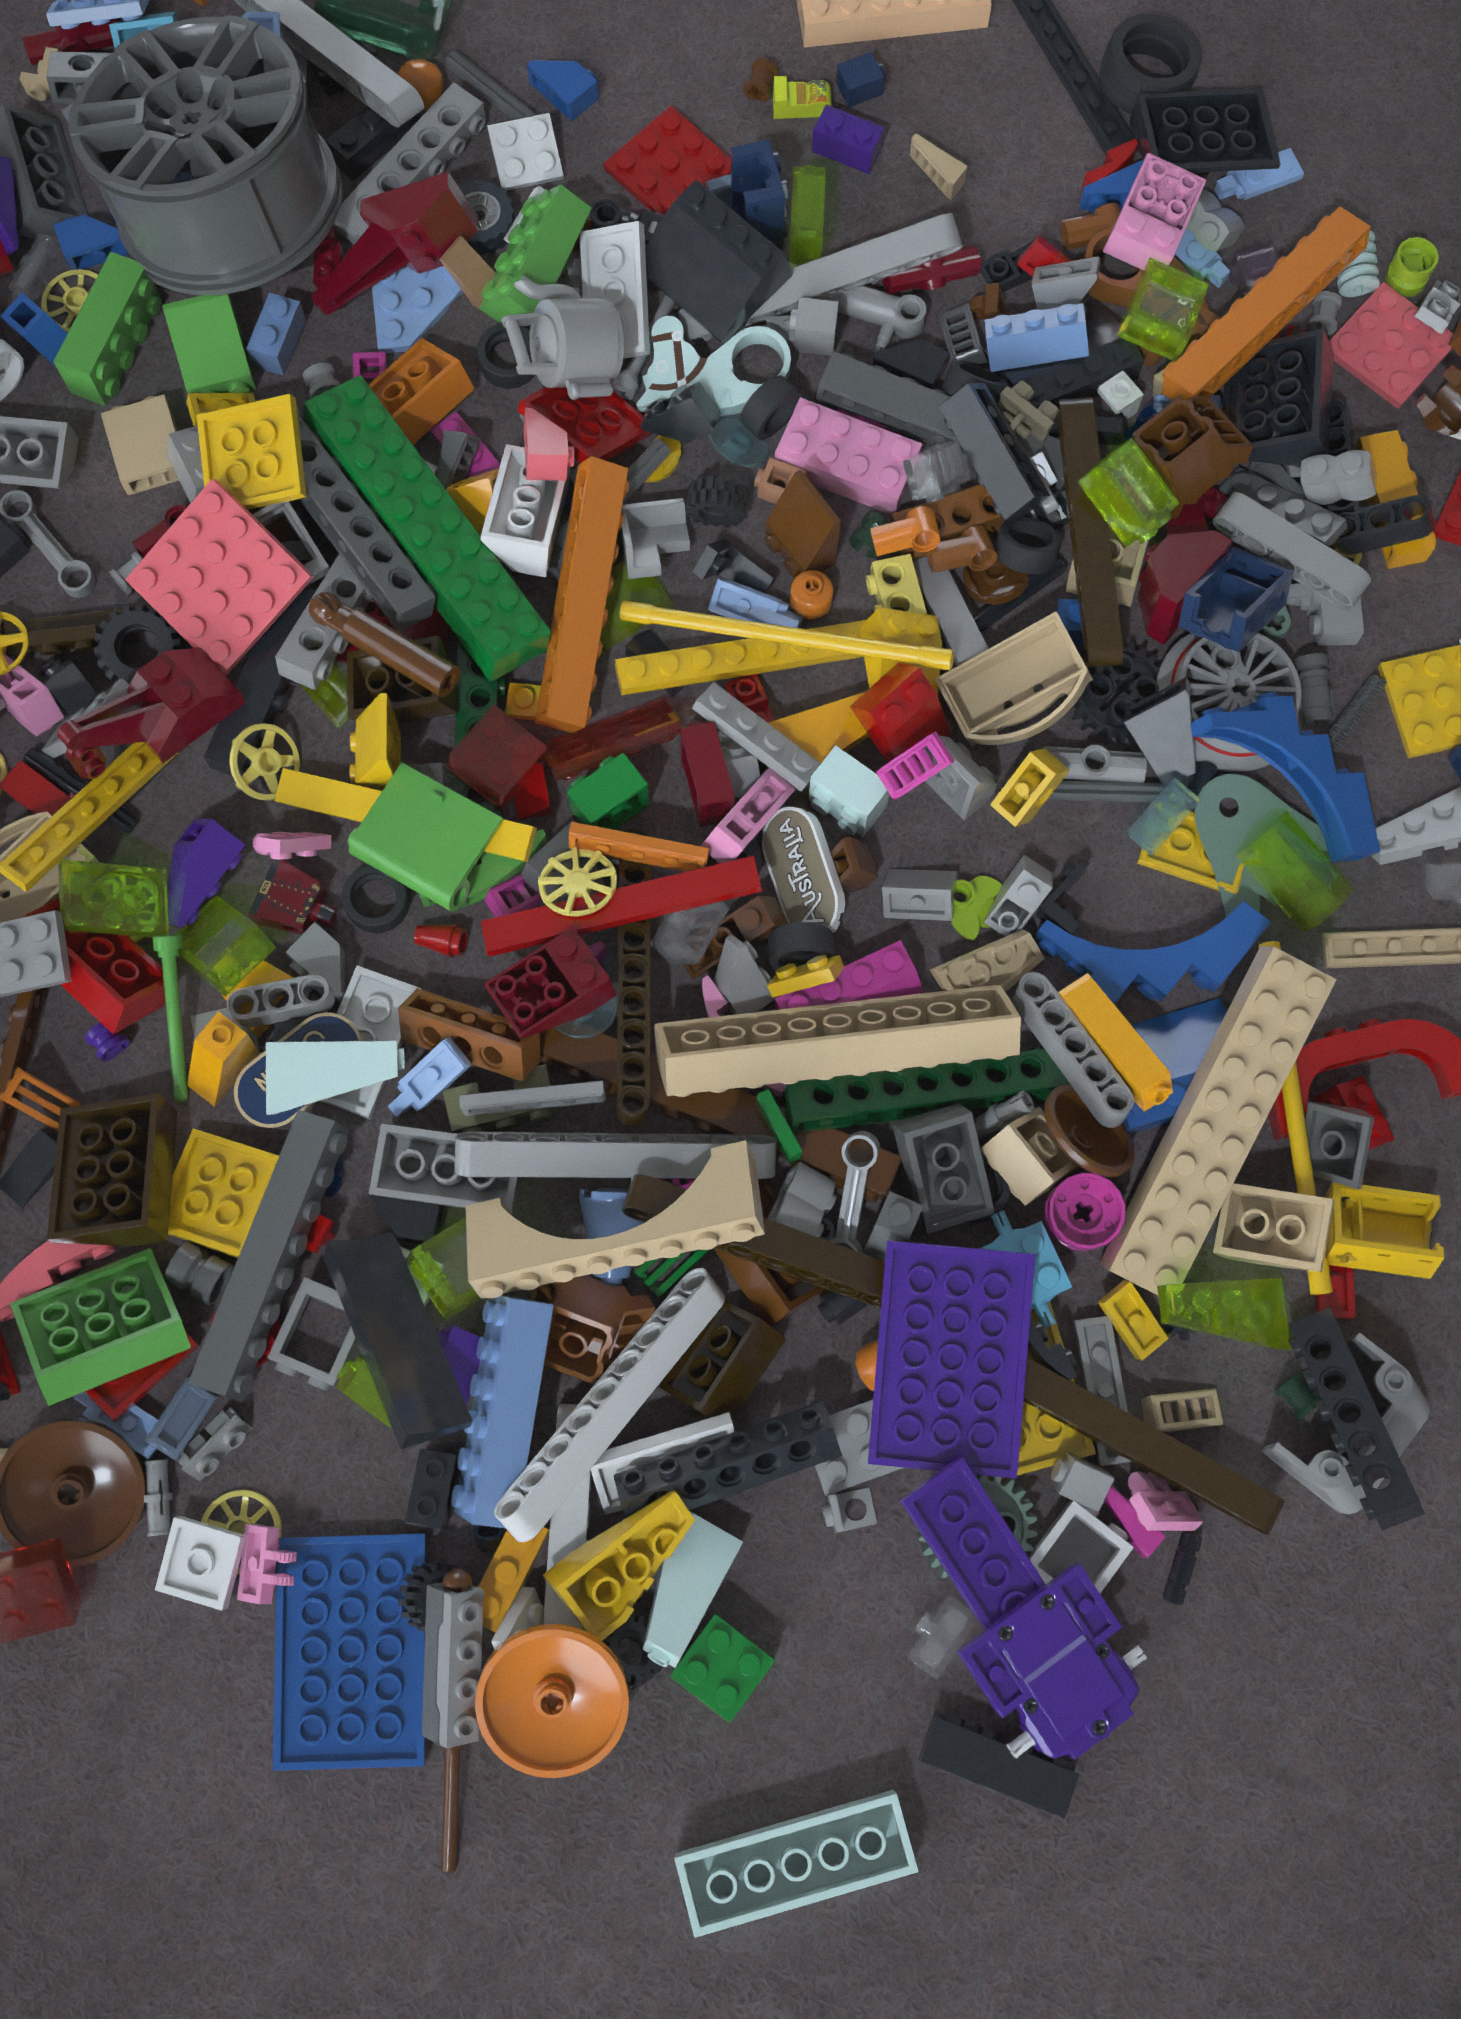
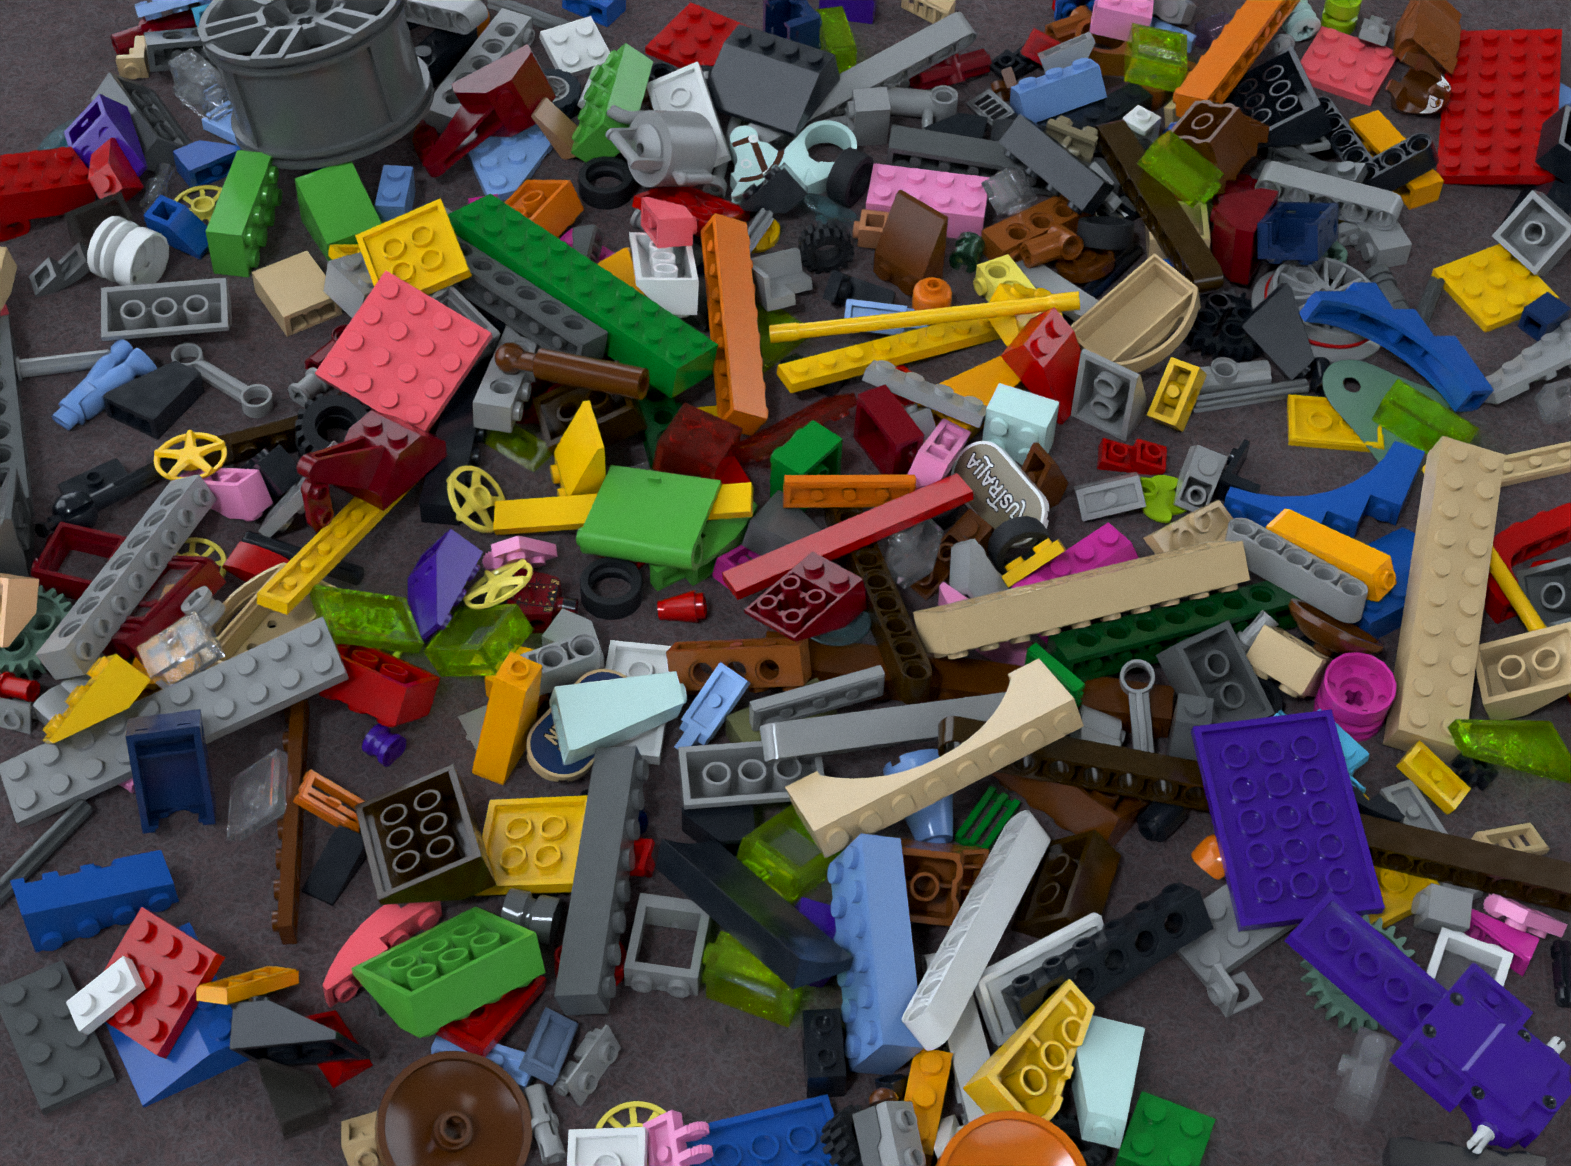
camera: 15 degrees left, 25 degrees down
bright green piece [153,934,188,1103] -> none
light yellow wheel [538,847,617,917] -> none
orange piece [870,506,940,556] -> none
dark pink slope [876,732,955,800] -> none
clear light blue slope [1126,778,1201,856] -> none
light grey brick [1301,450,1377,505] -> none
none -> light yellow wheel [463,558,533,610]
none -> red slope [1097,438,1167,475]

